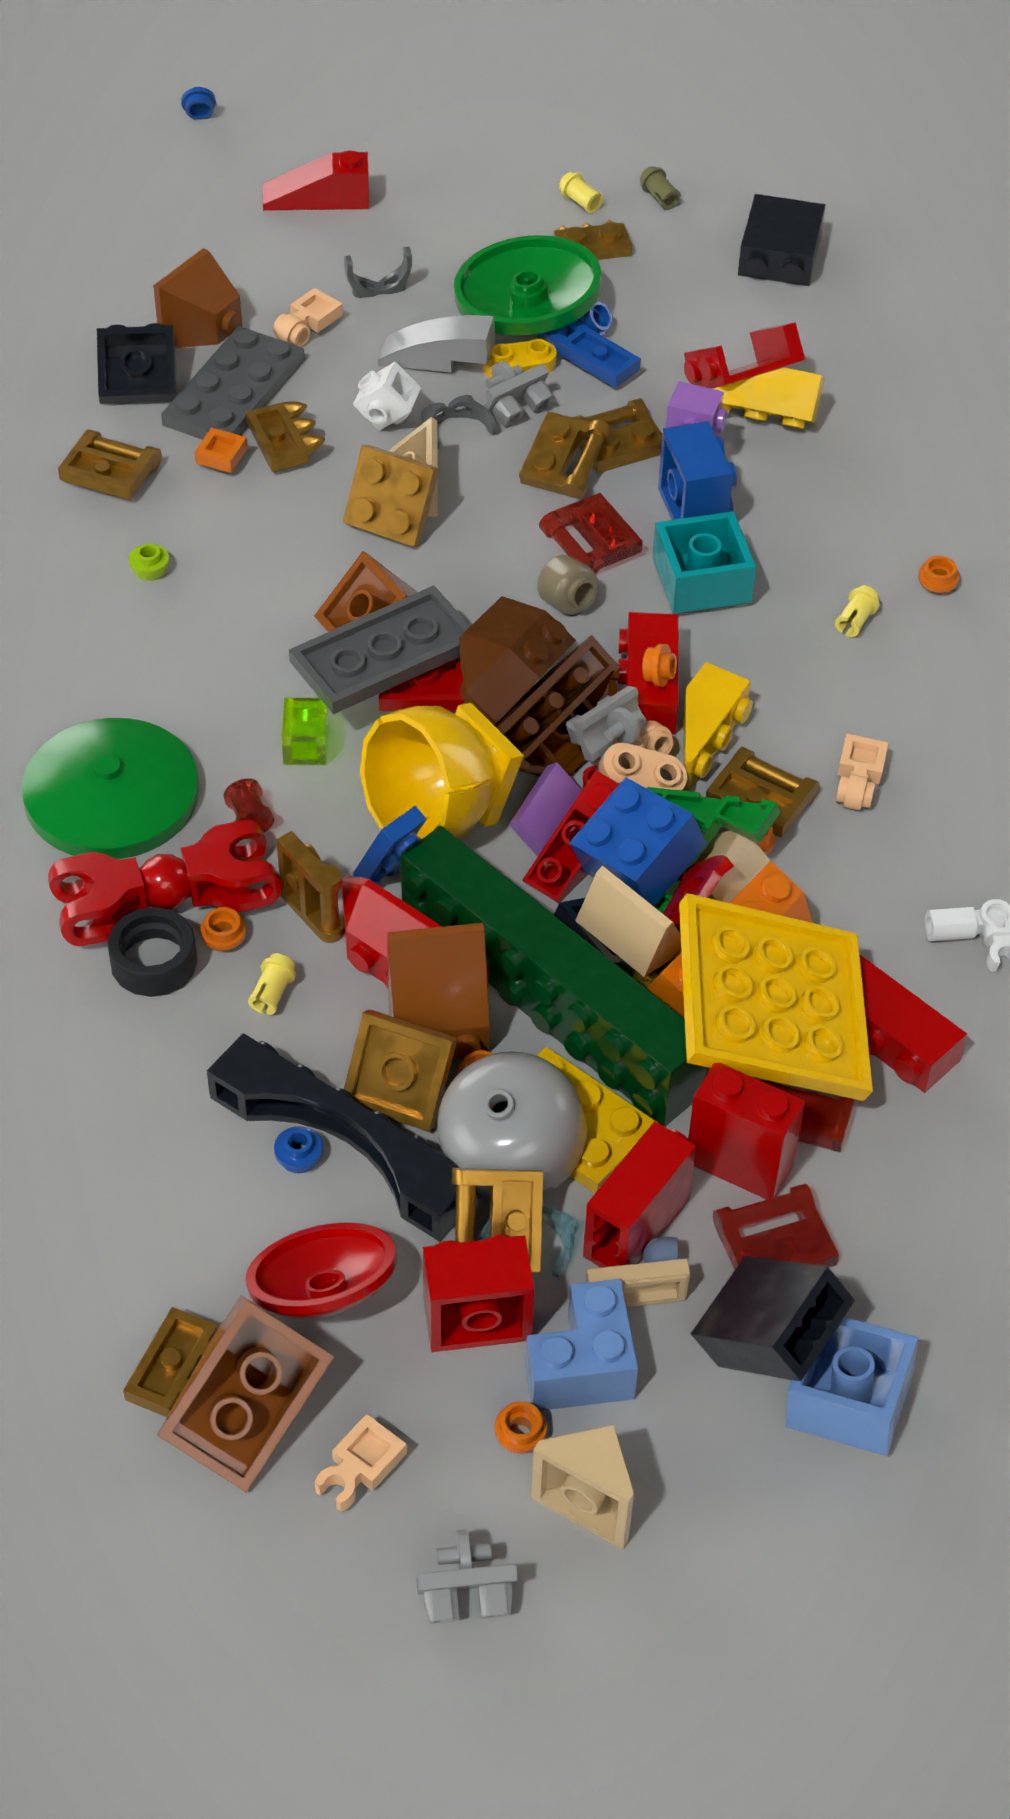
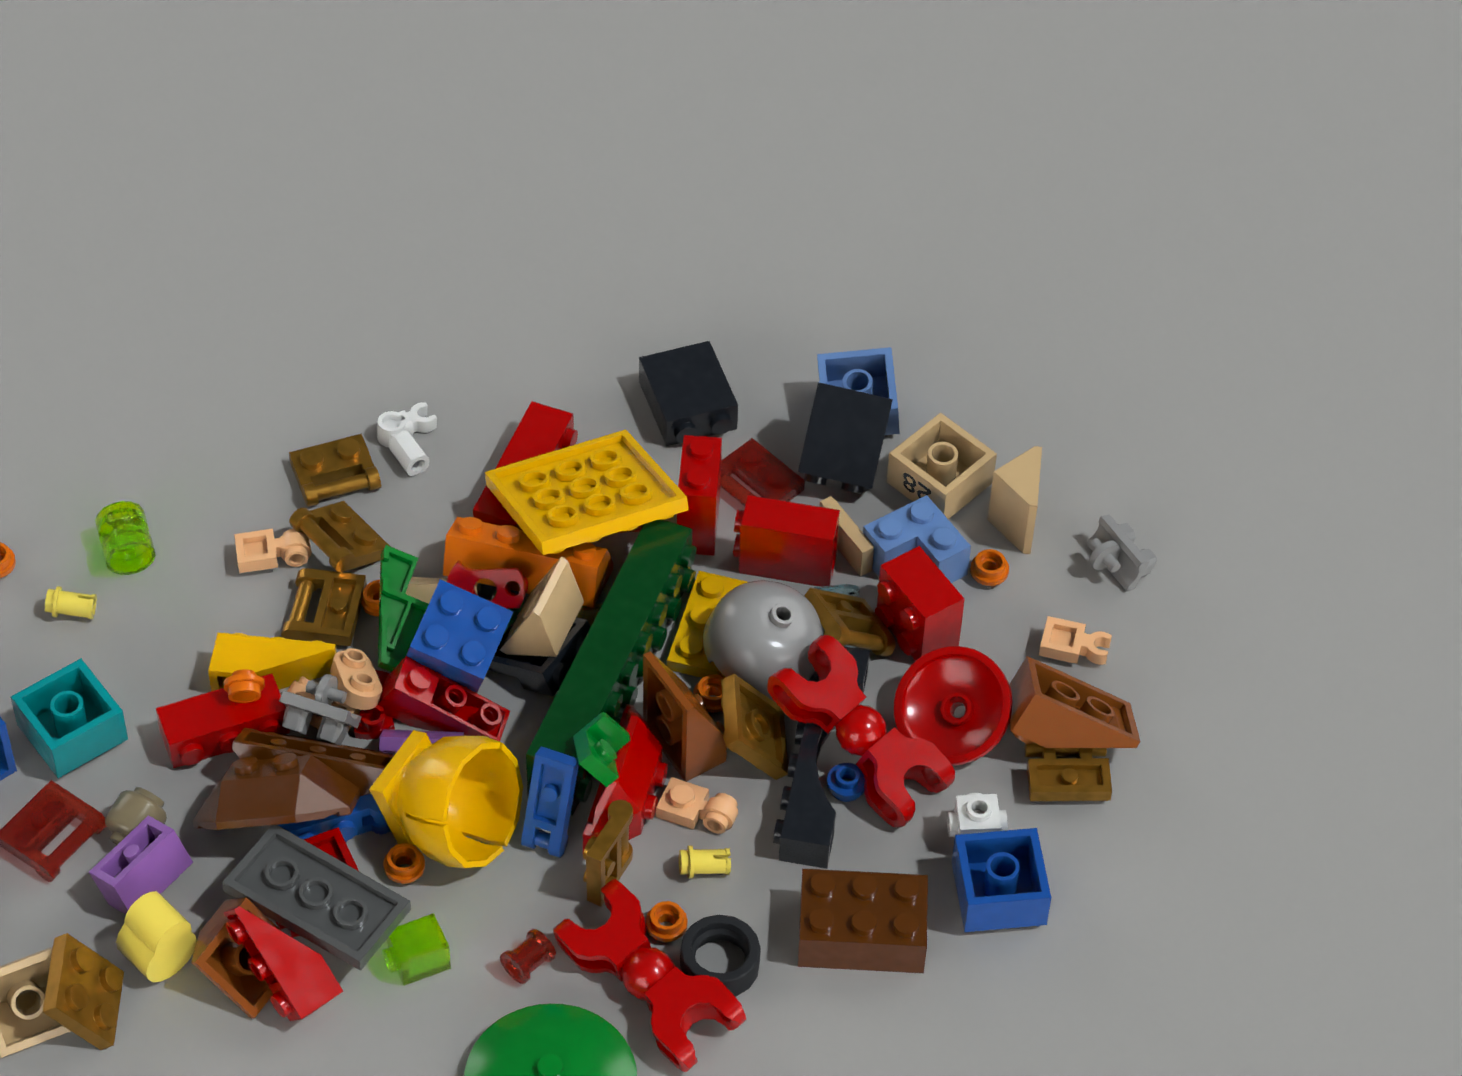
camera: 115 degrees left, 0 degrees up
none -> medium lavender brick [89,815,193,915]
none -> clear neon green wheel [95,501,156,575]
none -> light yellow piece [116,891,197,982]
none -> red slope [223,906,343,1021]
none -> pearl gold plate [289,434,381,507]
none -> pearl gold plate [289,501,390,572]
none -> green bracket [573,712,630,787]
none -> black brick [639,341,738,446]
none -> light nougat plate [656,777,738,834]
none -> red piece [767,635,955,828]
none -> reddish brown brick [798,868,928,973]
none -> tan brick [887,412,997,519]
none -> white brick [947,793,1008,839]
none -> blue brick [951,828,1052,932]

